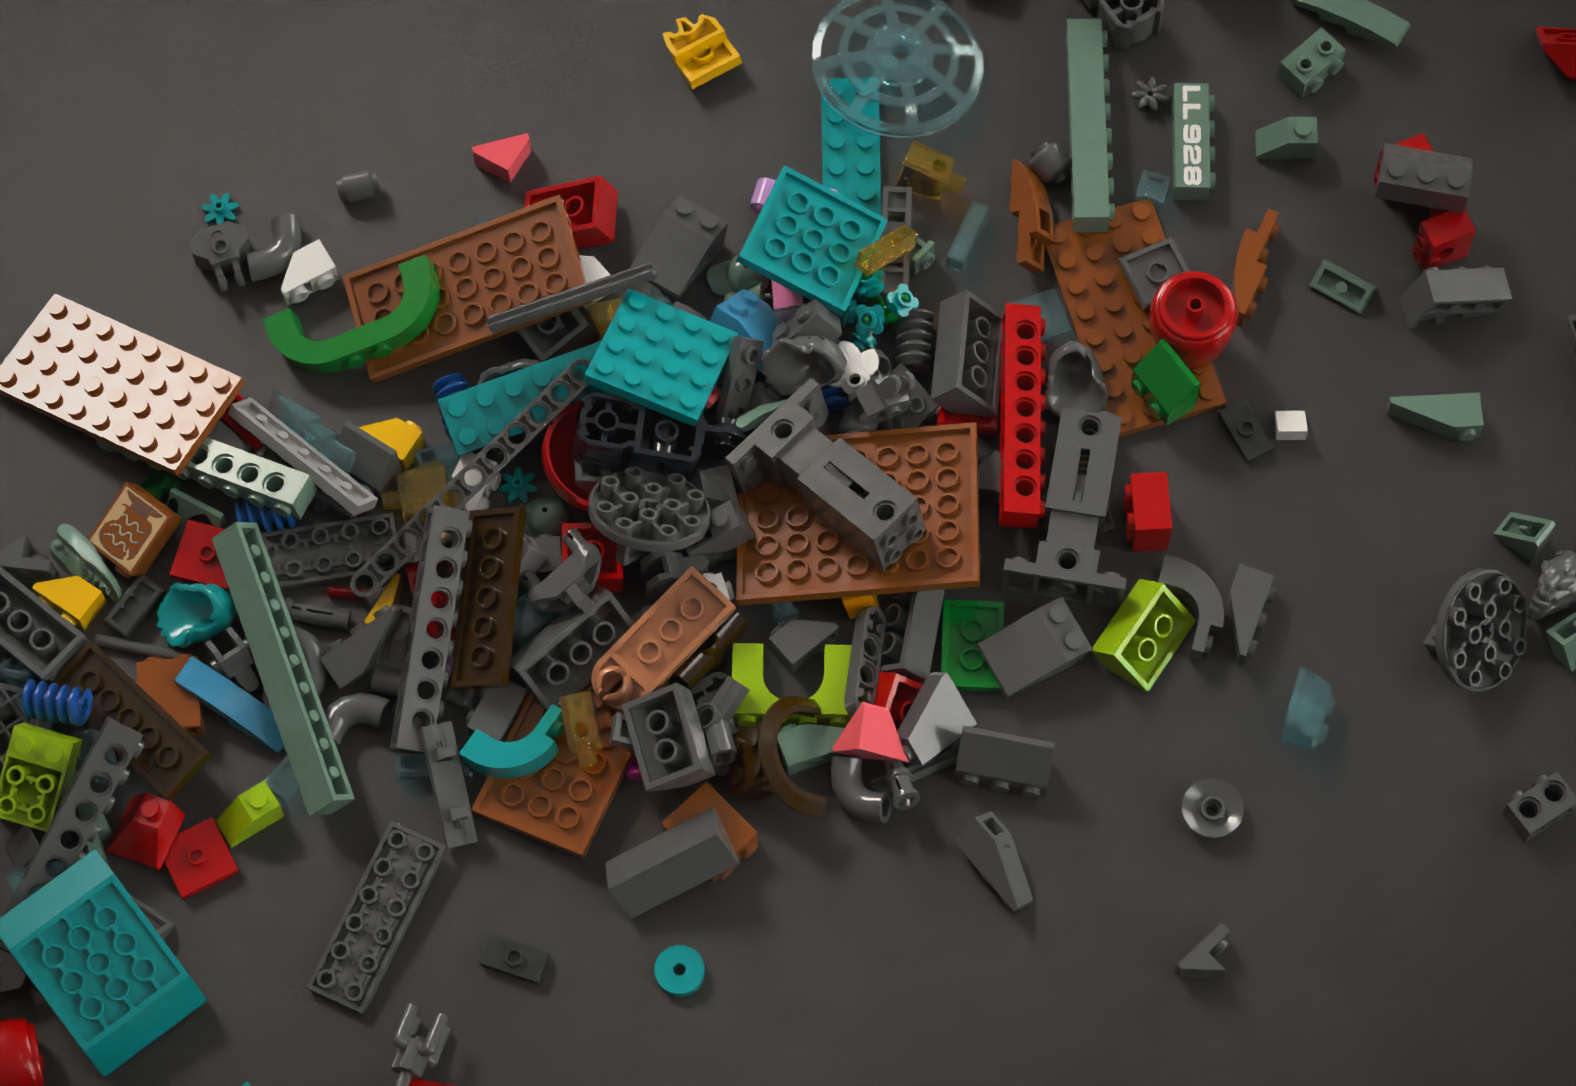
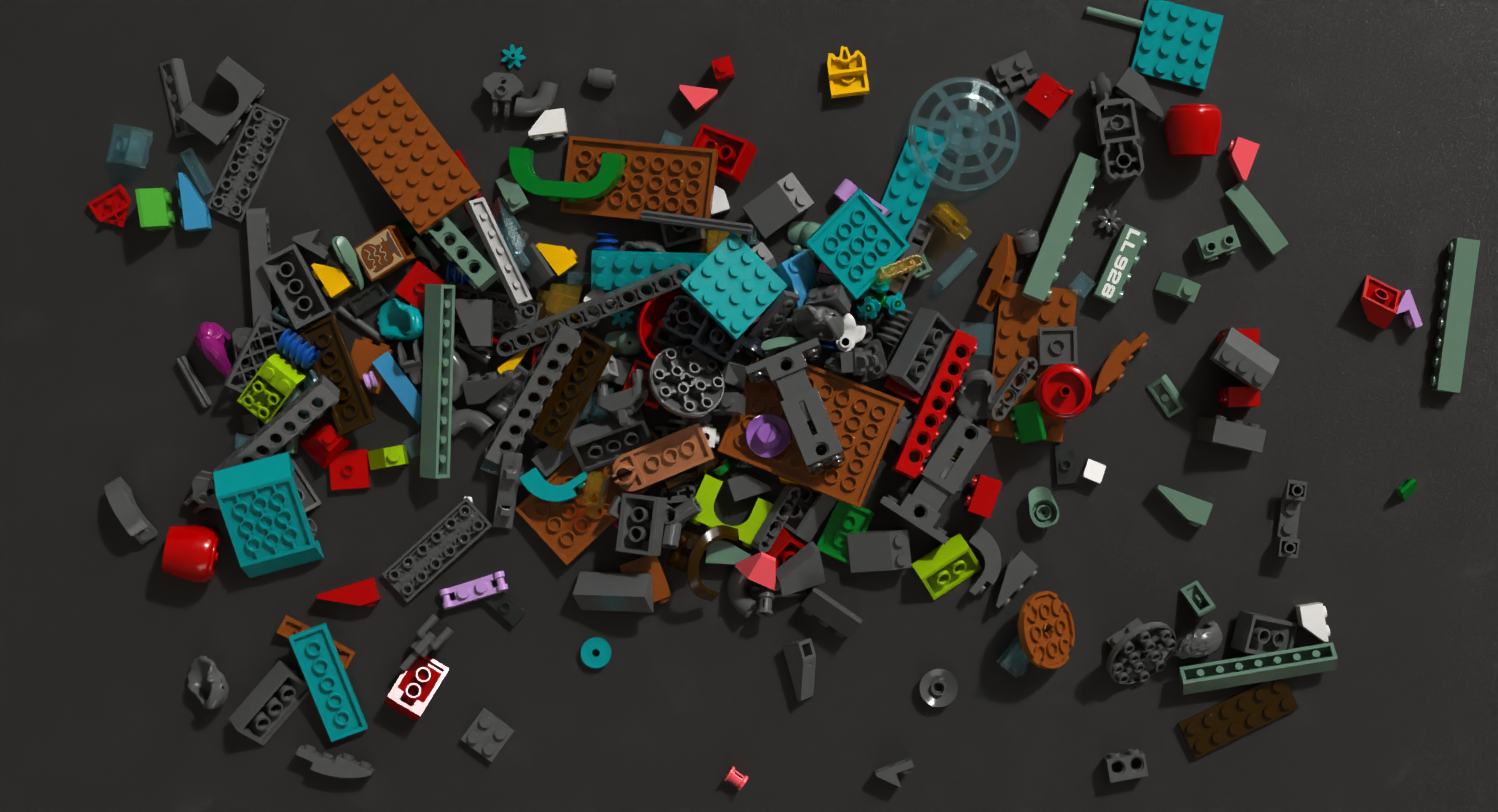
camera: 20 degrees right, 20 degrees up
none -> red slope [316,577,381,608]
none -> lavender bush [363,371,378,390]
none -> lavender plate [439,571,509,610]
none -> dark grey slope [455,299,494,351]
none -> sand green slope [496,172,531,214]
none -> red brick [711,56,735,83]
none -> green tile [713,458,732,476]
none -> coral bush [723,766,749,791]
none -> medium lavender hat [746,414,790,458]
none -> dark grey beam [987,356,1038,421]
none -> dark orange plate [1017,591,1075,669]
none -> sand green cap [1028,487,1059,528]

